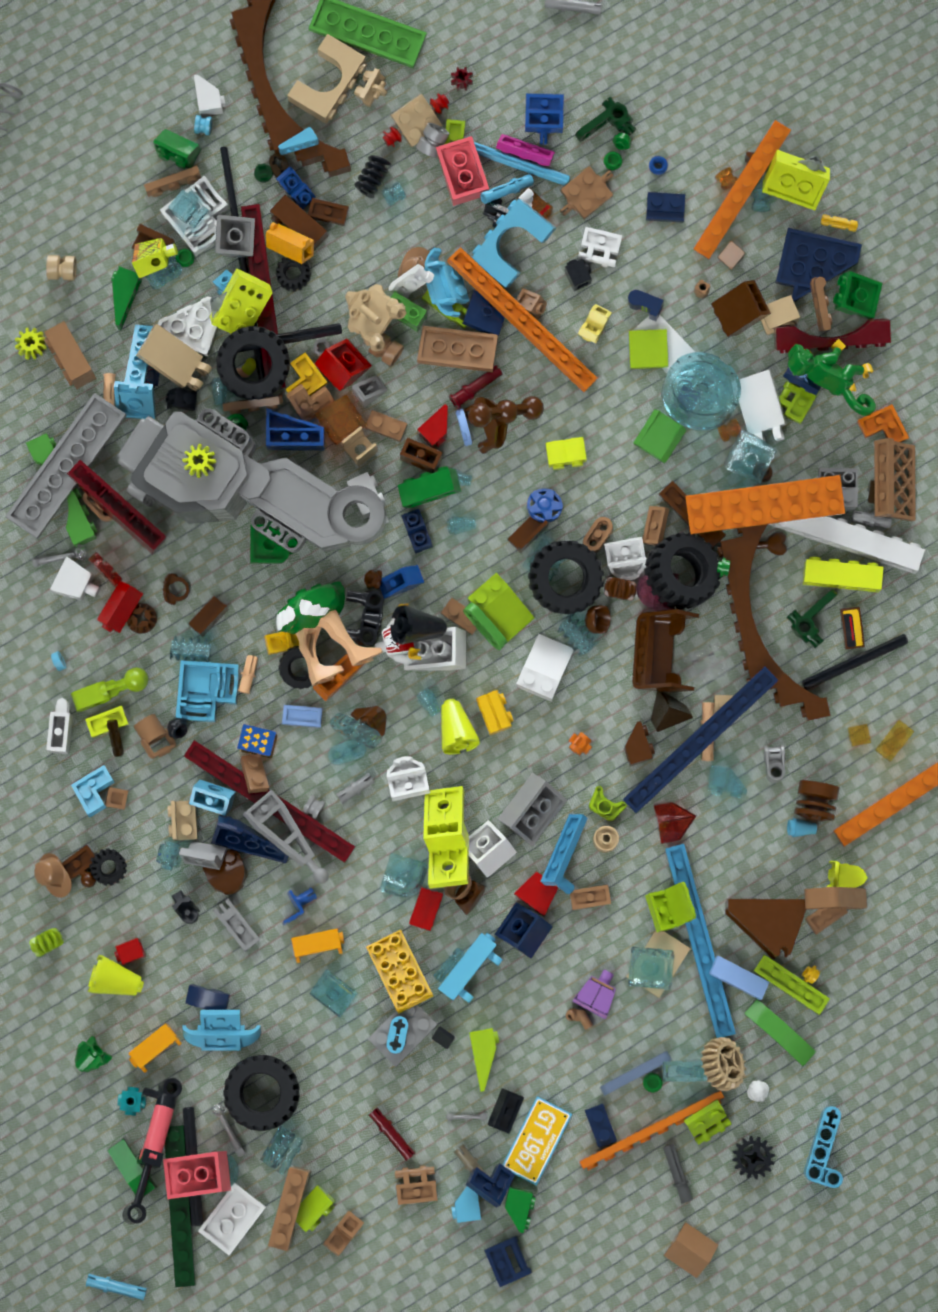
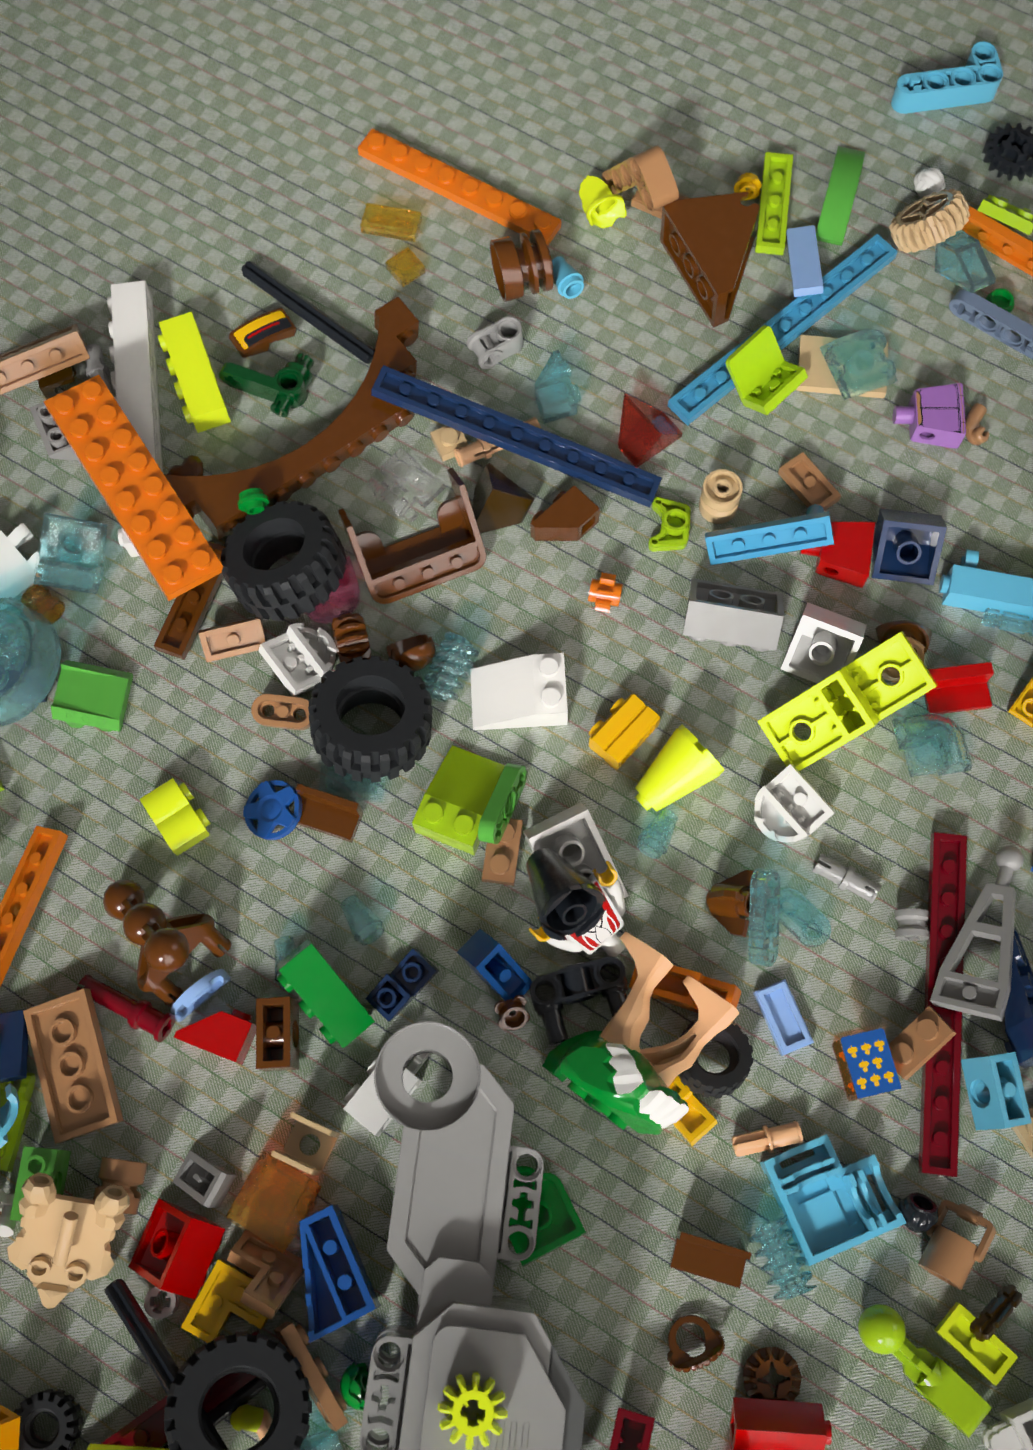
camera: 115 degrees left, 10 degrees down
medium nougat plate [365,410,407,442] -> none

